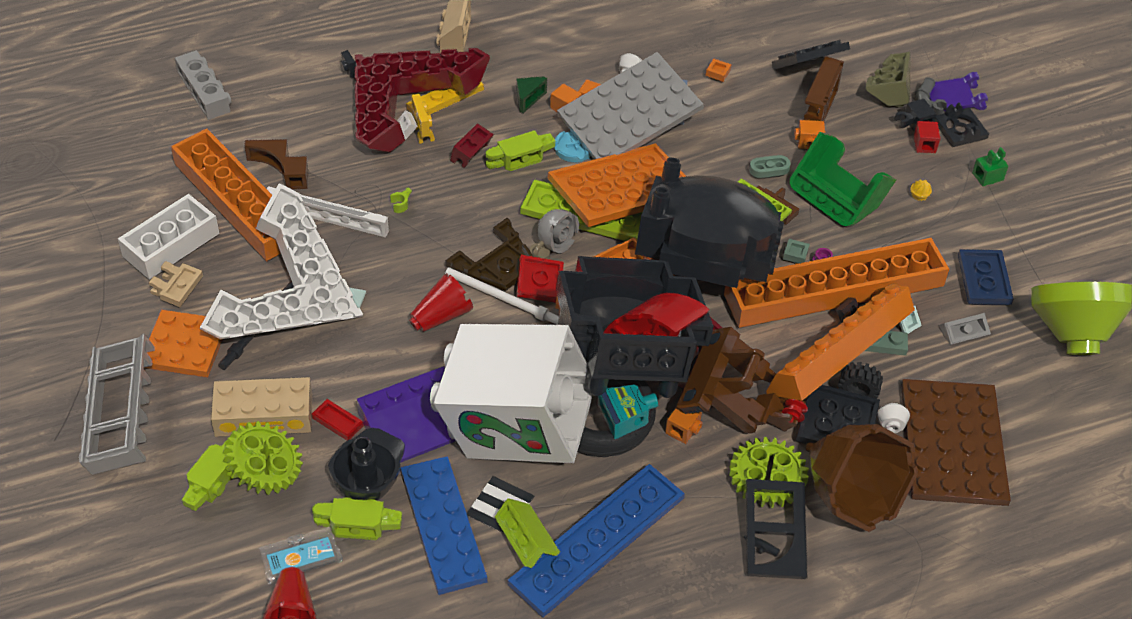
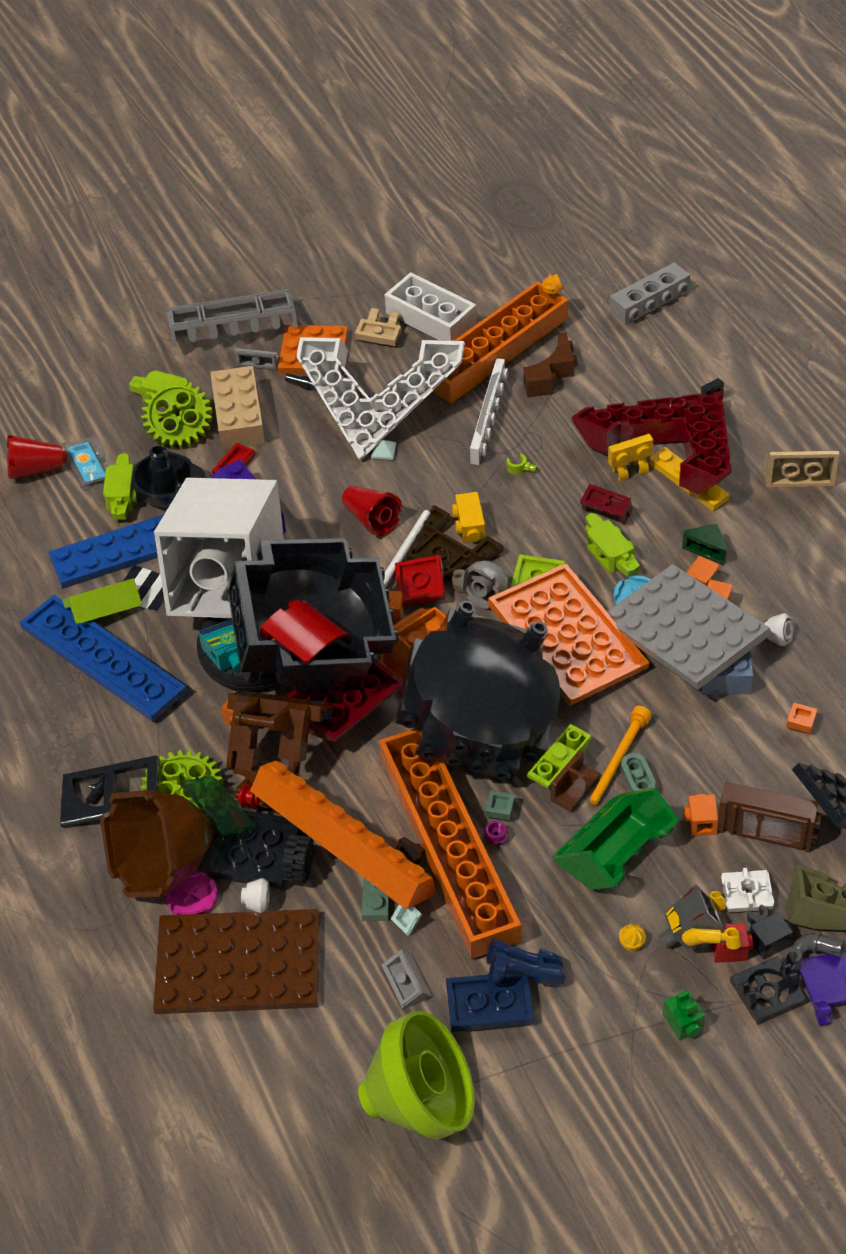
camera: 90 degrees right, 0 degrees up
none -> clear green piece [180,776,256,835]
none -> light grey slope [234,348,280,370]
none -> yellow brick [452,492,485,543]
none -> dark blue piece [486,939,565,985]
none -> light orange plate [542,274,563,295]
none -> light orange piece [589,706,652,805]
none -> torso [659,884,741,950]
none -> white piece [721,868,774,912]

